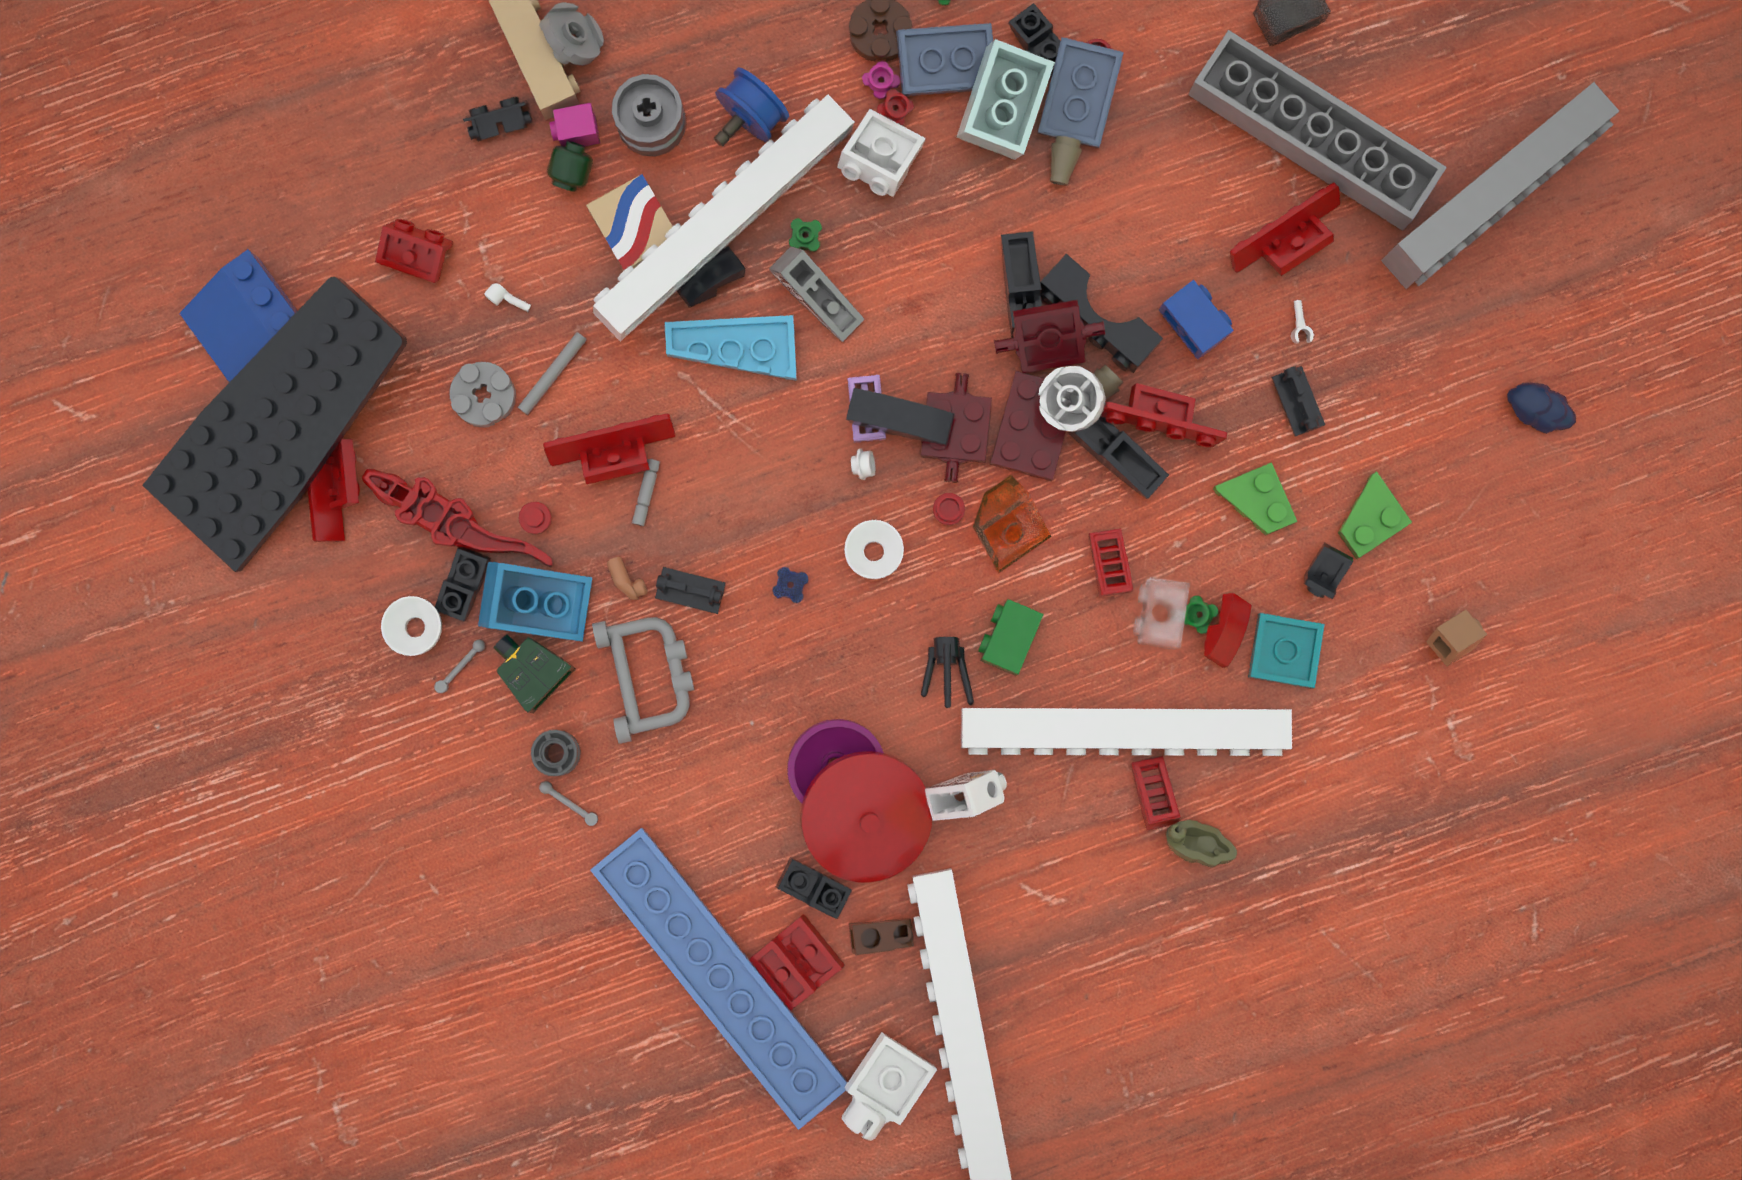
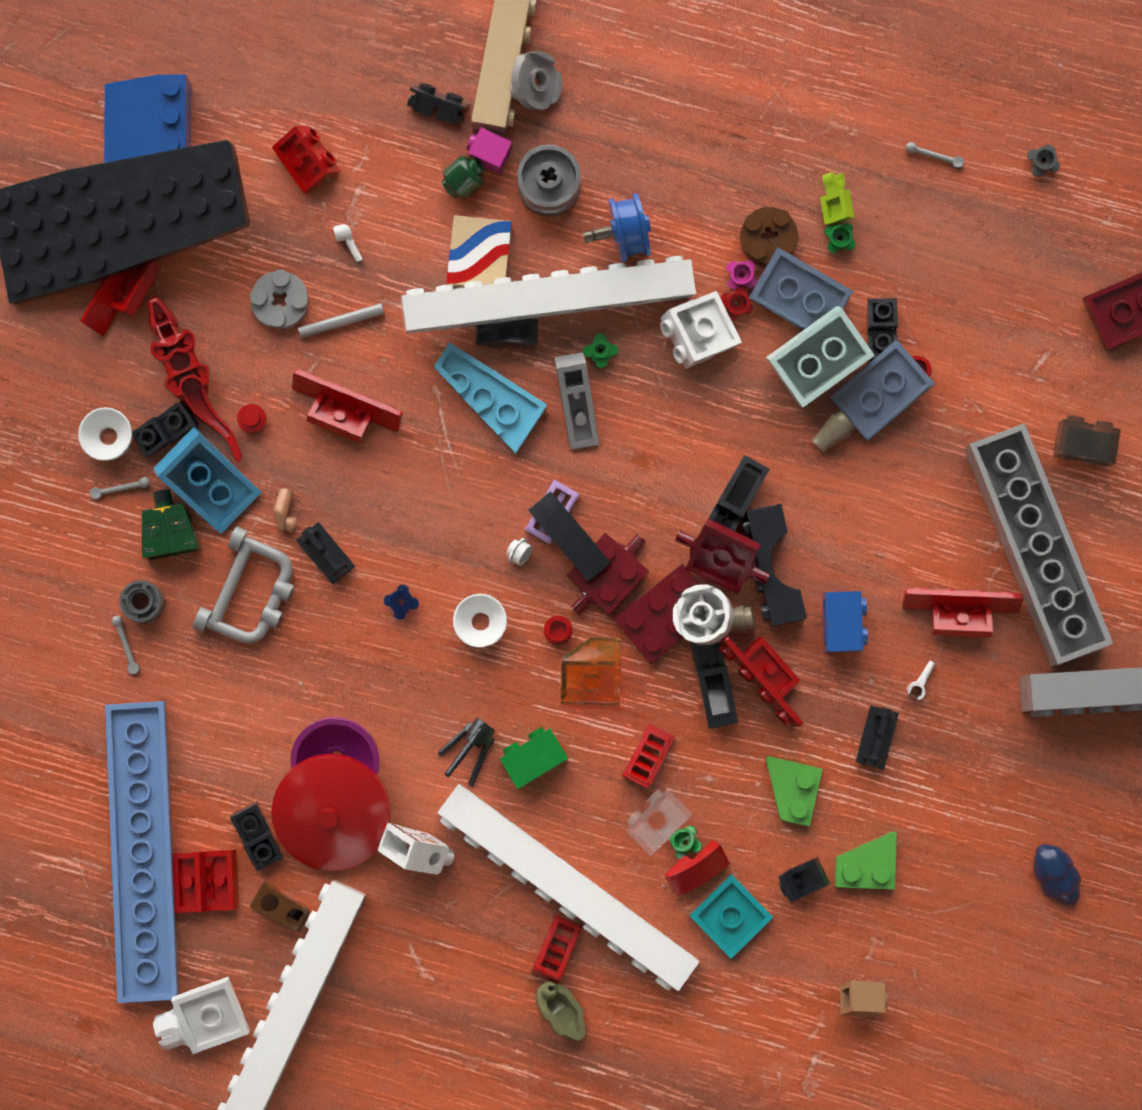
camera: 40 degrees right, 0 degrees up
light grey wheel [632,459,660,526] -> none

